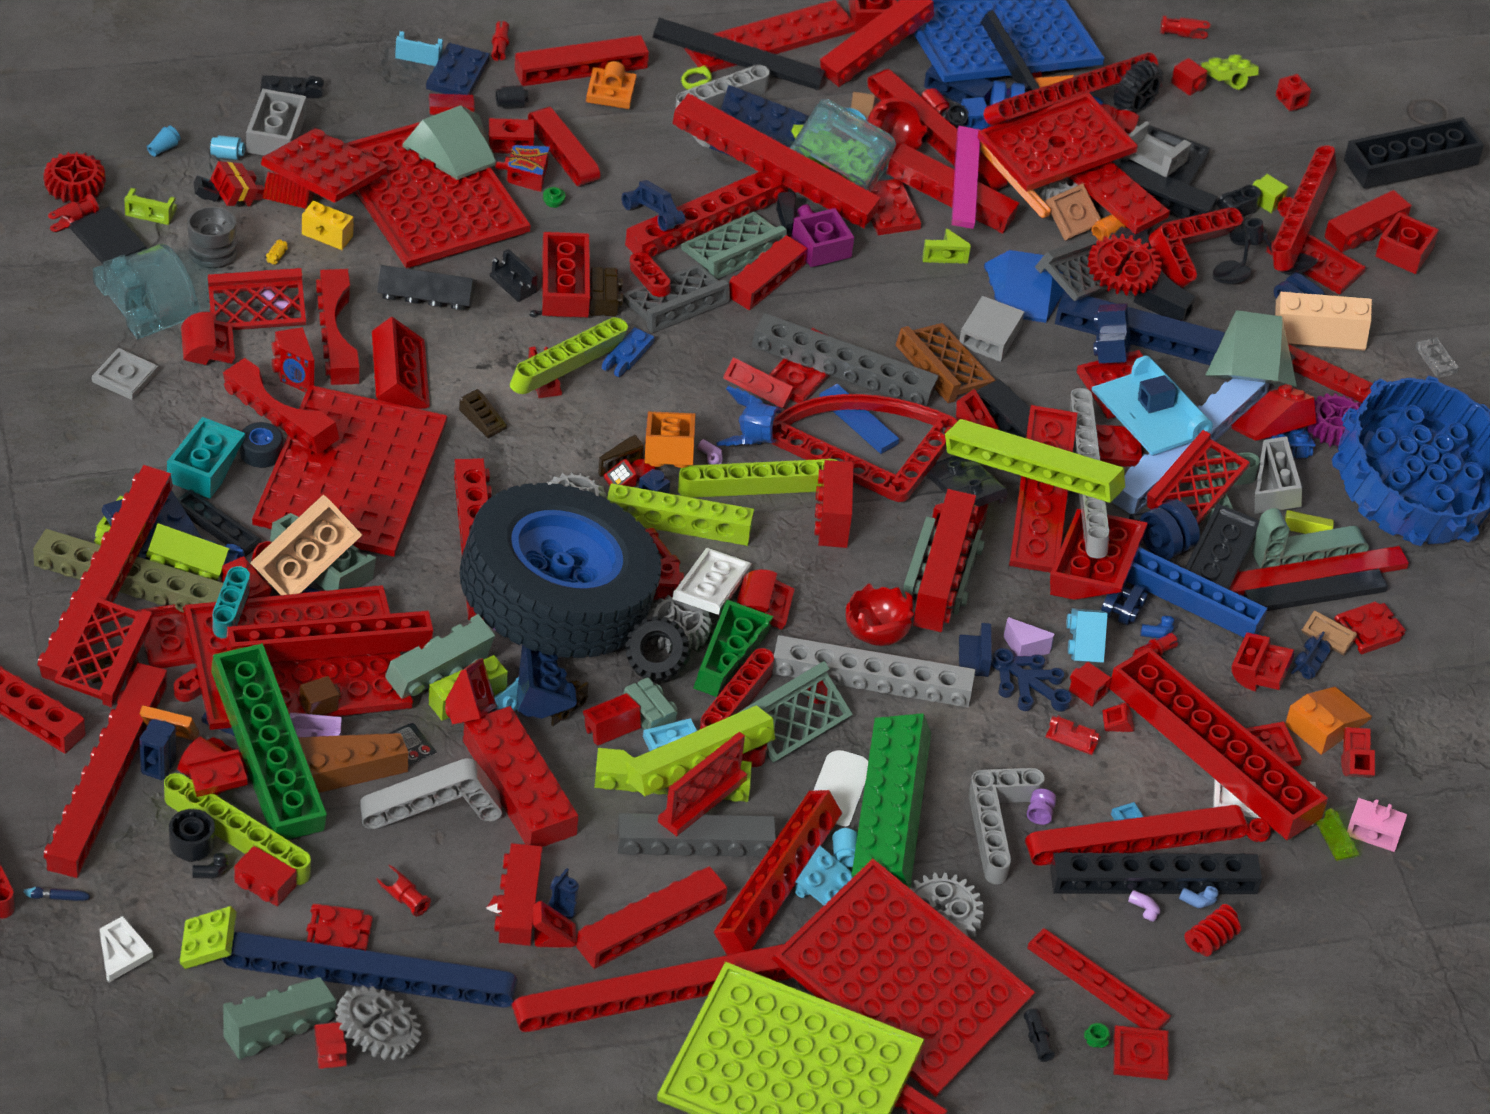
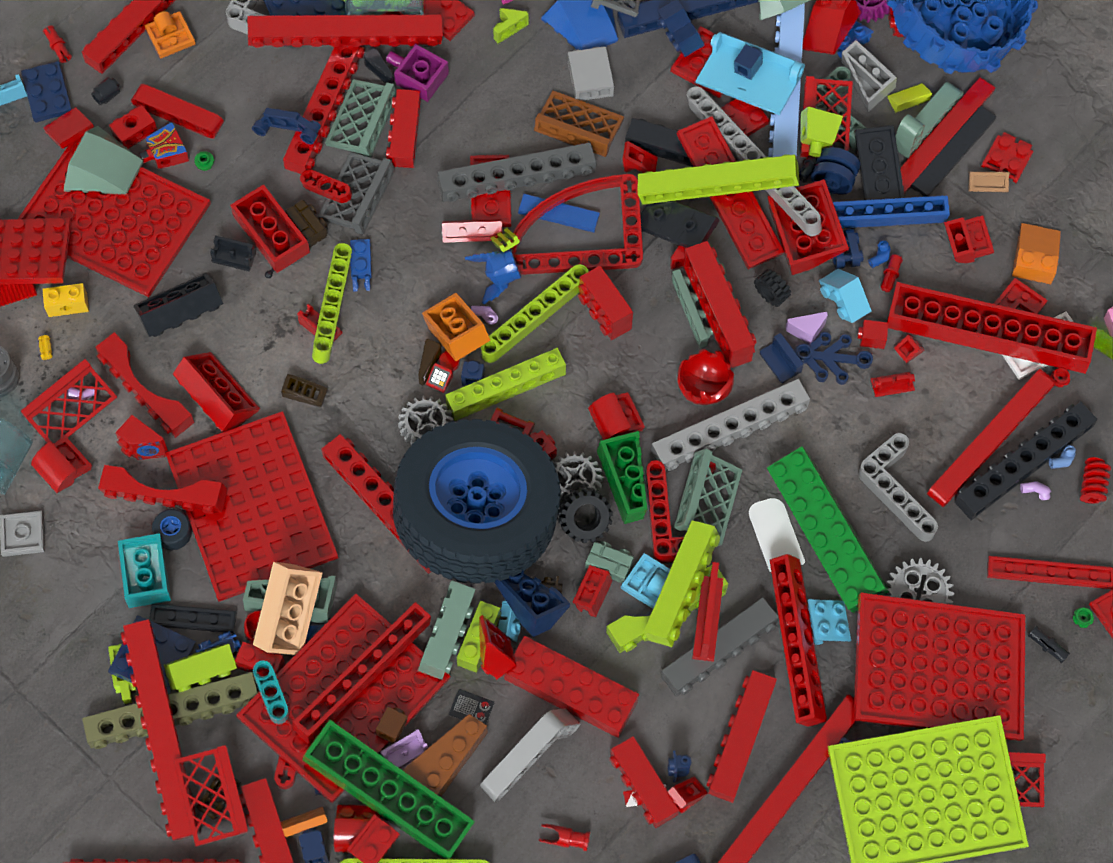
camera: 30 degrees left, 20 degrees up
red tile [137,604,195,669] -> none
white tile [672,548,752,615] -> none
medium azure brick [832,828,858,868] -> none
medium lavender wheel [1026,789,1057,825] -> none
dark azure tile [1111,802,1144,821] -> none
dark blue hinge [1291,631,1331,679] -> none
red brick [1341,727,1375,778] -> none
none -> lime tile [490,228,520,252]
none -> black tyre [754,269,791,307]
none -> lime torso [801,107,843,157]

